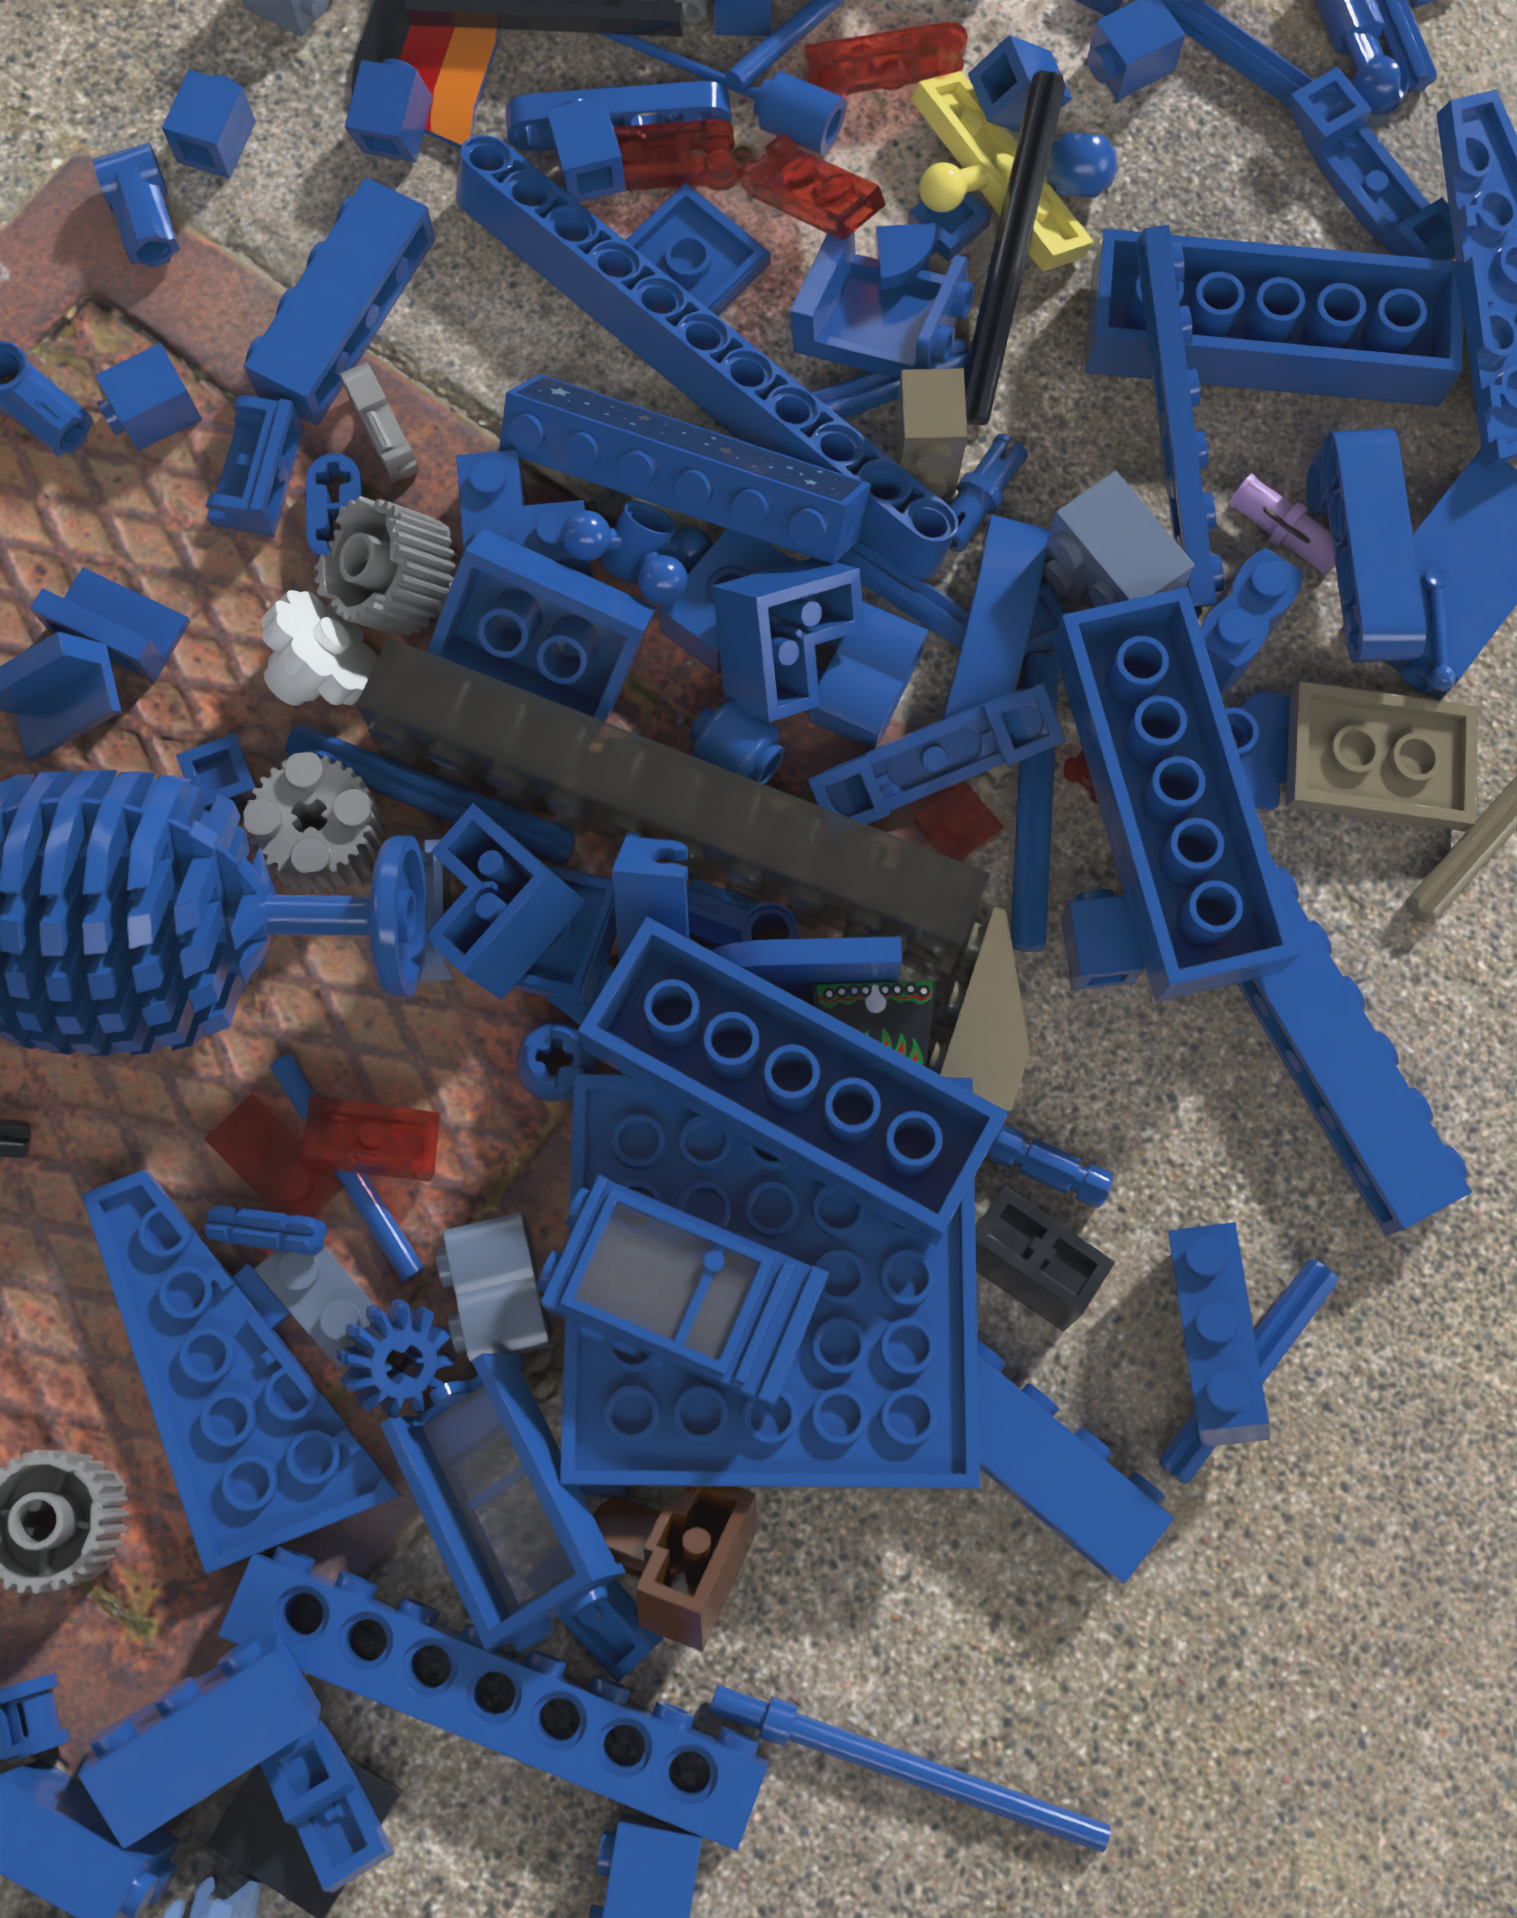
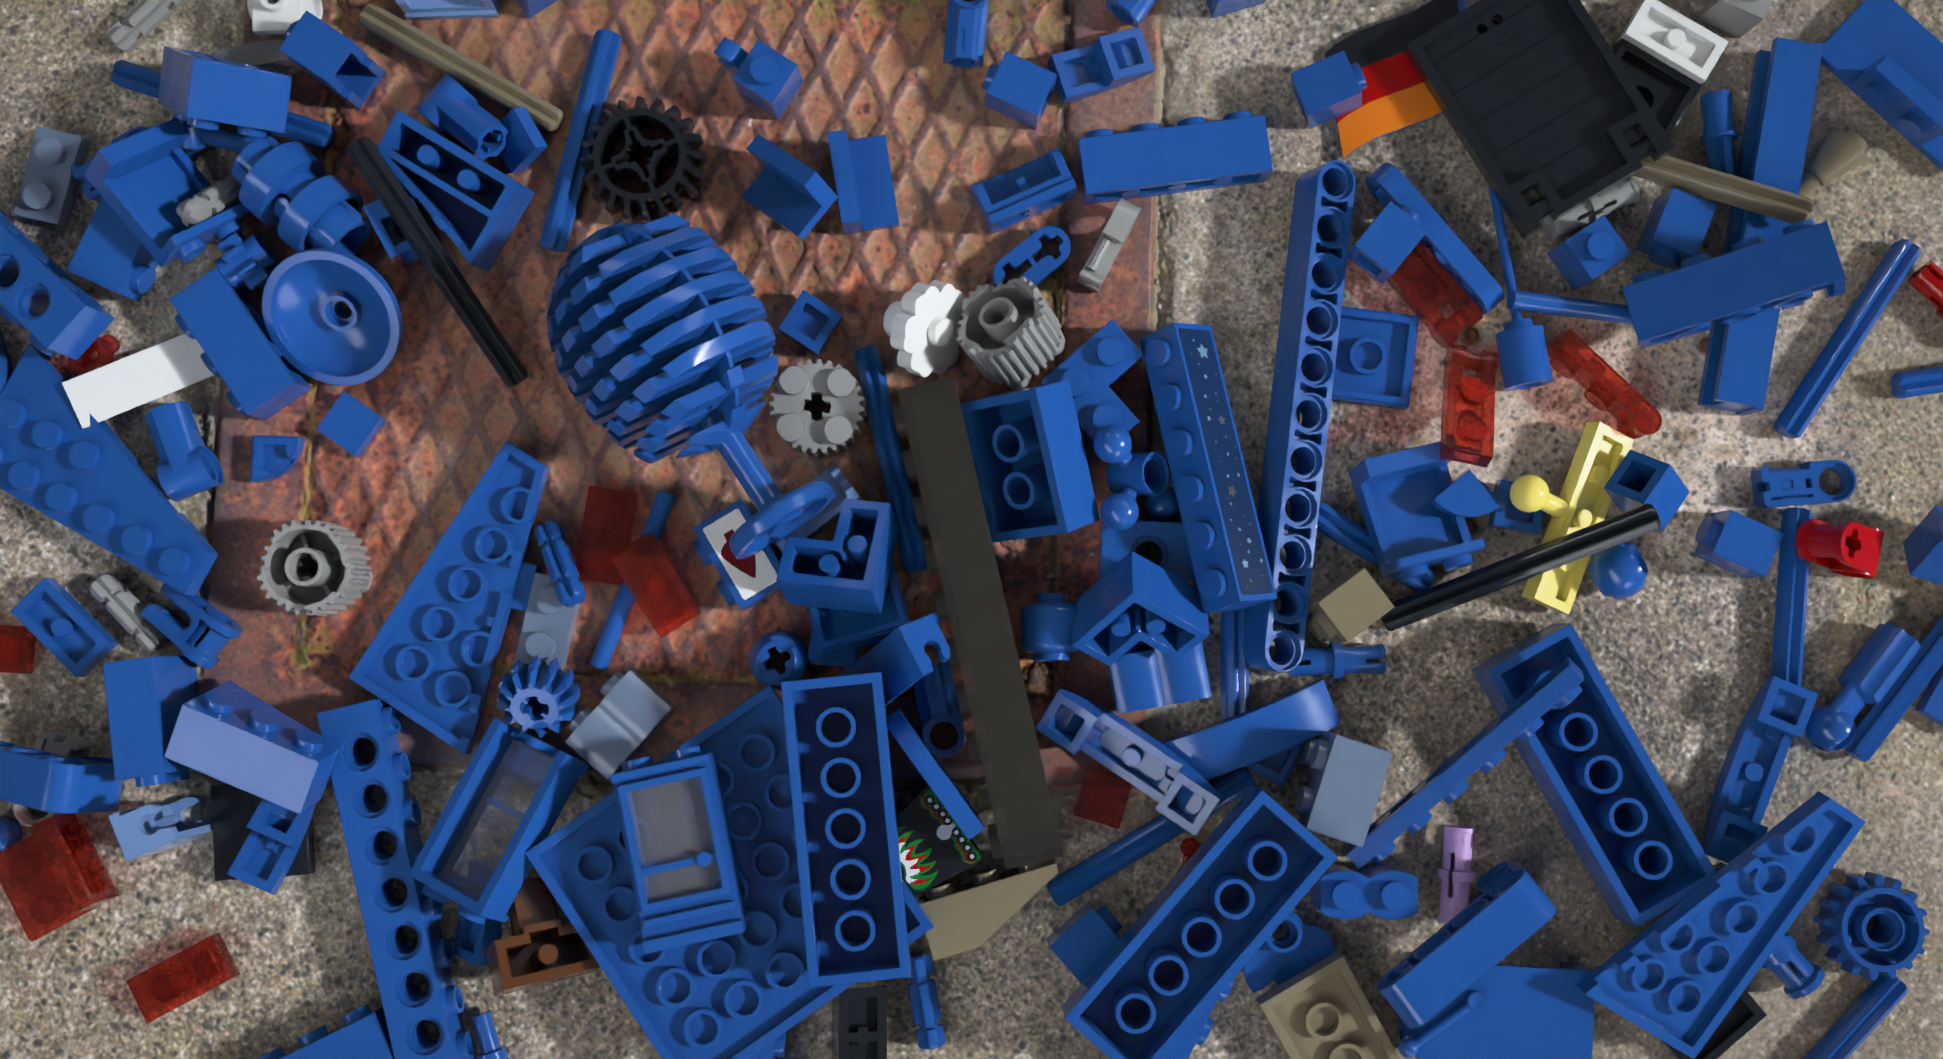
camera: 60 degrees right, 10 degrees up
none -> brick [693,499,781,611]
none -> blue slope [1047,27,1155,105]

